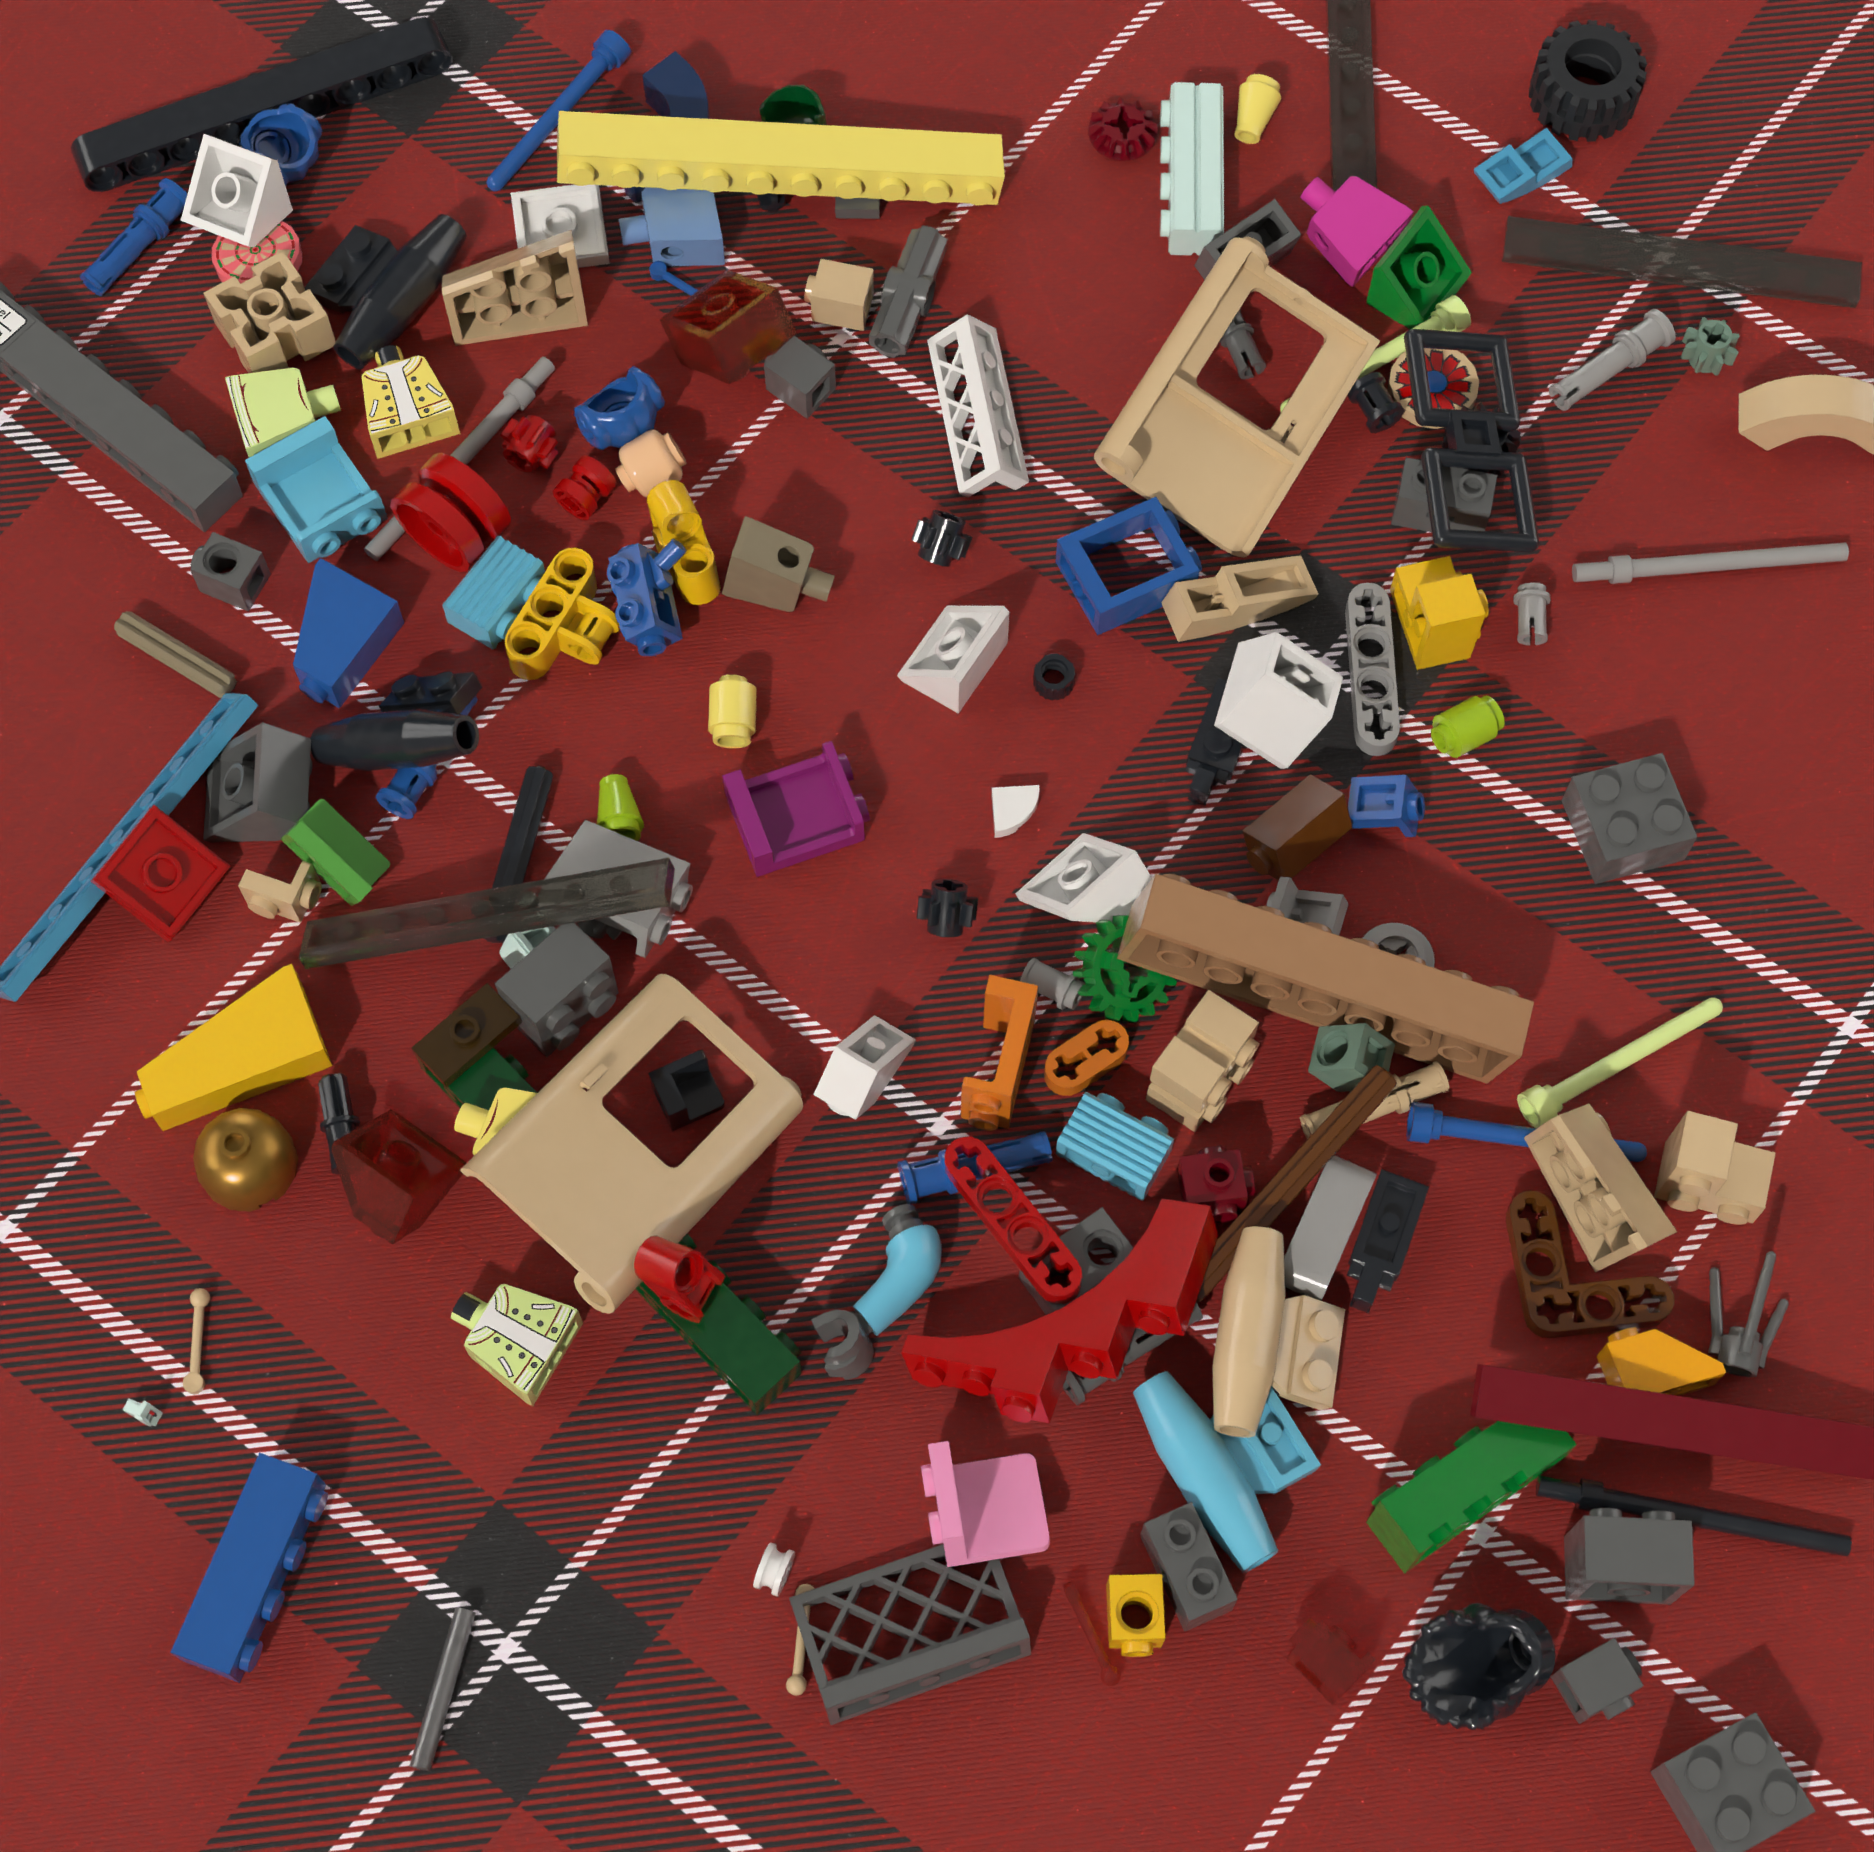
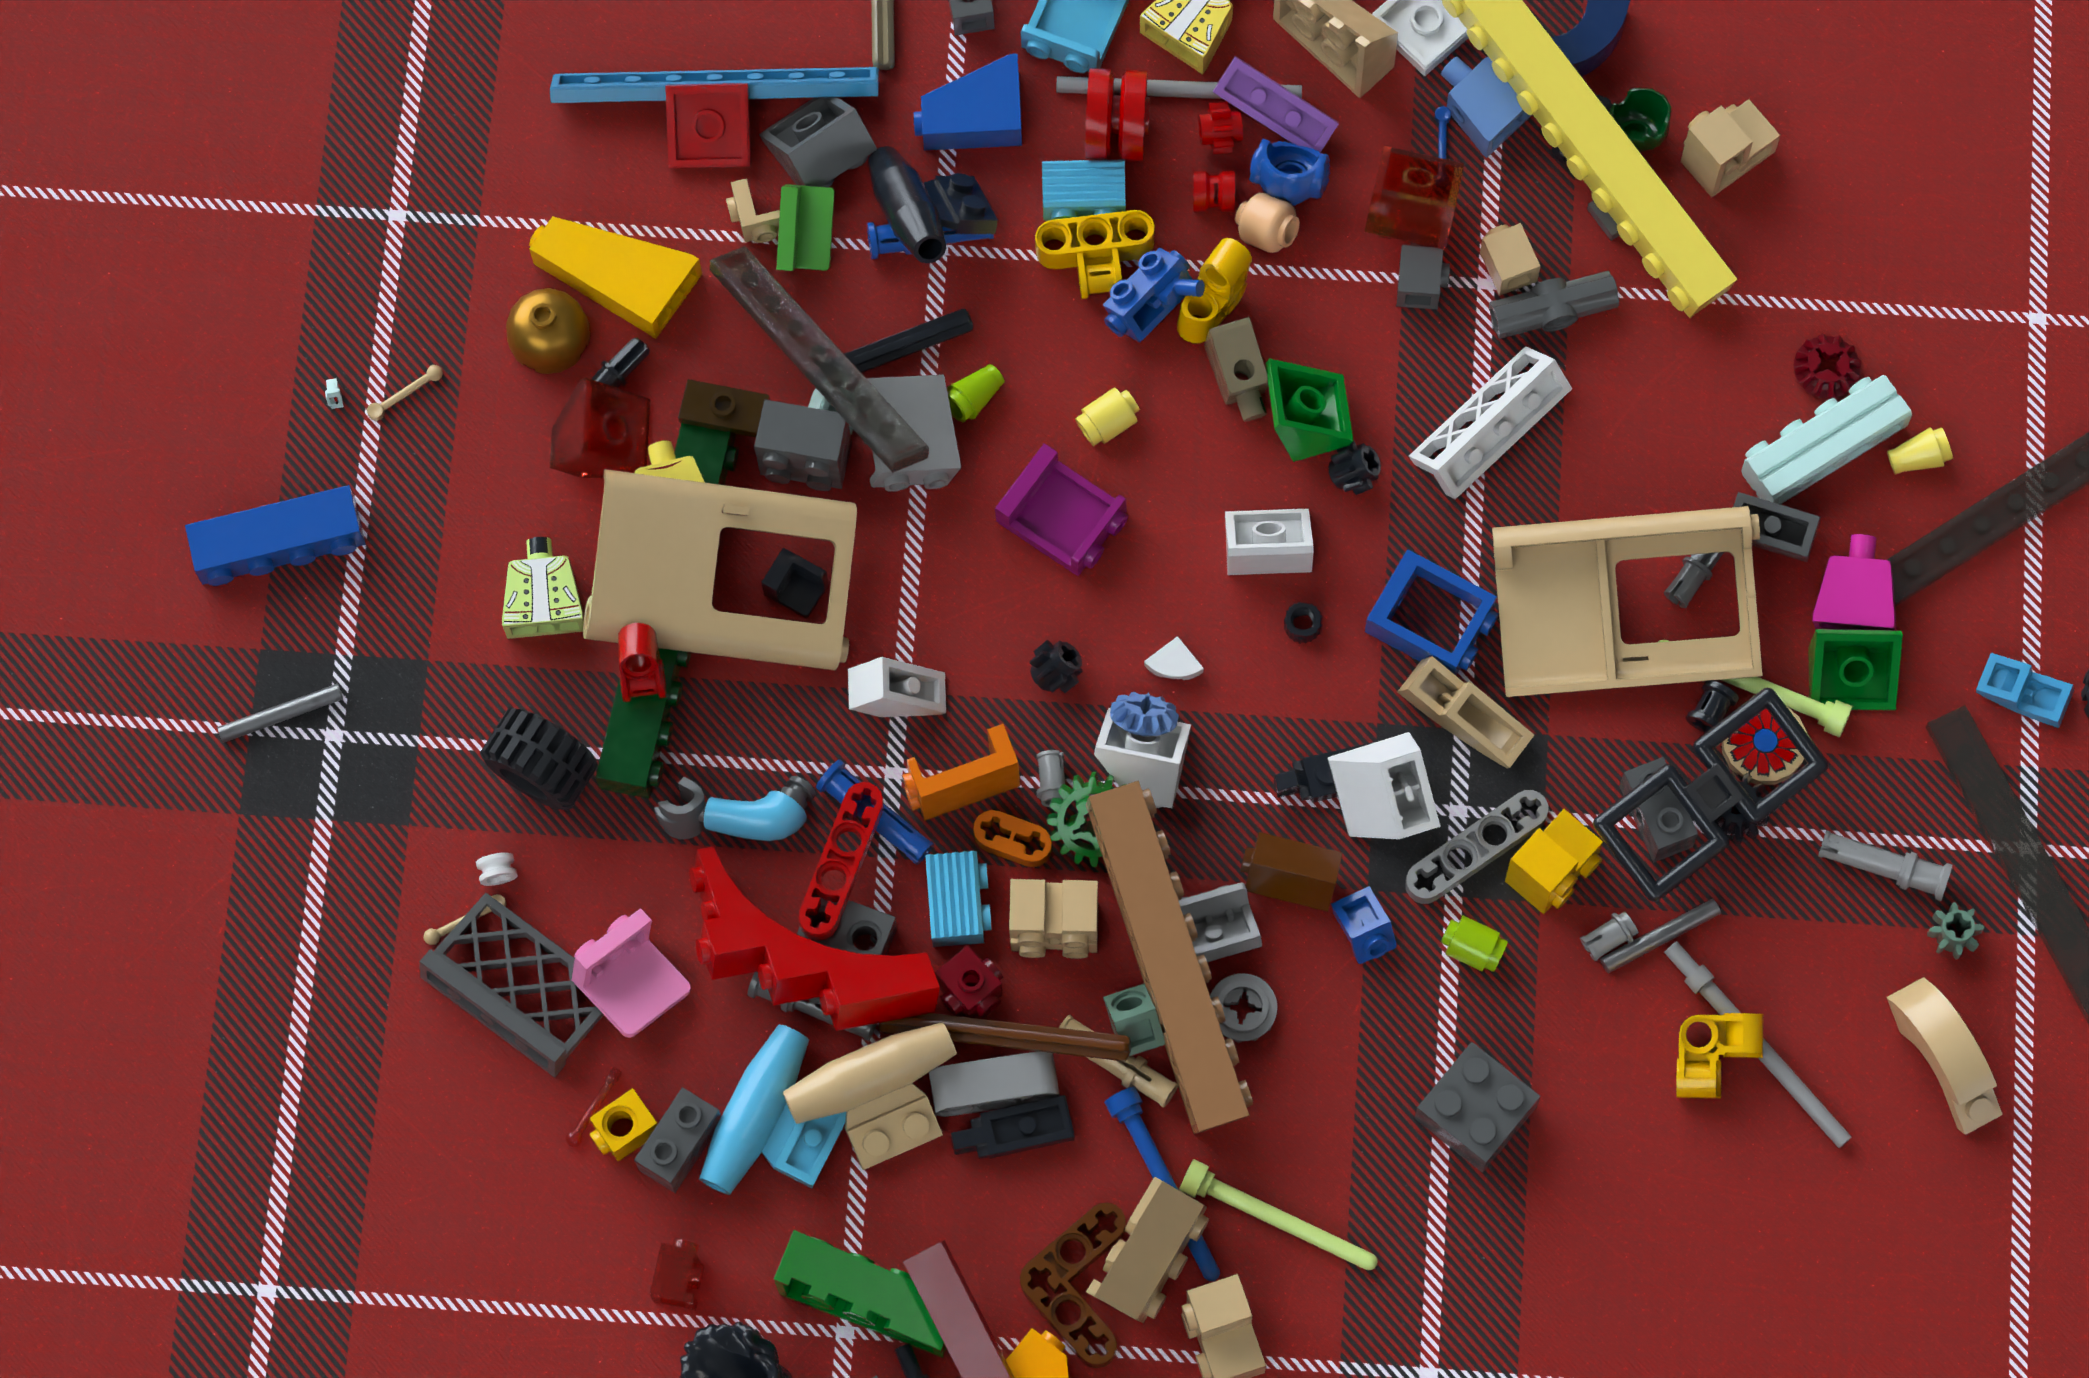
camera: 60 degrees right, 5 degrees up
none -> black tyre [480,708,599,810]
none -> medium blue gear [1110,692,1179,736]
none -> medium lavender plate [1213,56,1339,153]
none -> green slope [1265,358,1353,462]
none -> flat silver bar [1600,899,1721,973]
none -> yellow piece [1676,1013,1763,1098]
none -> tan brick [1680,99,1780,198]

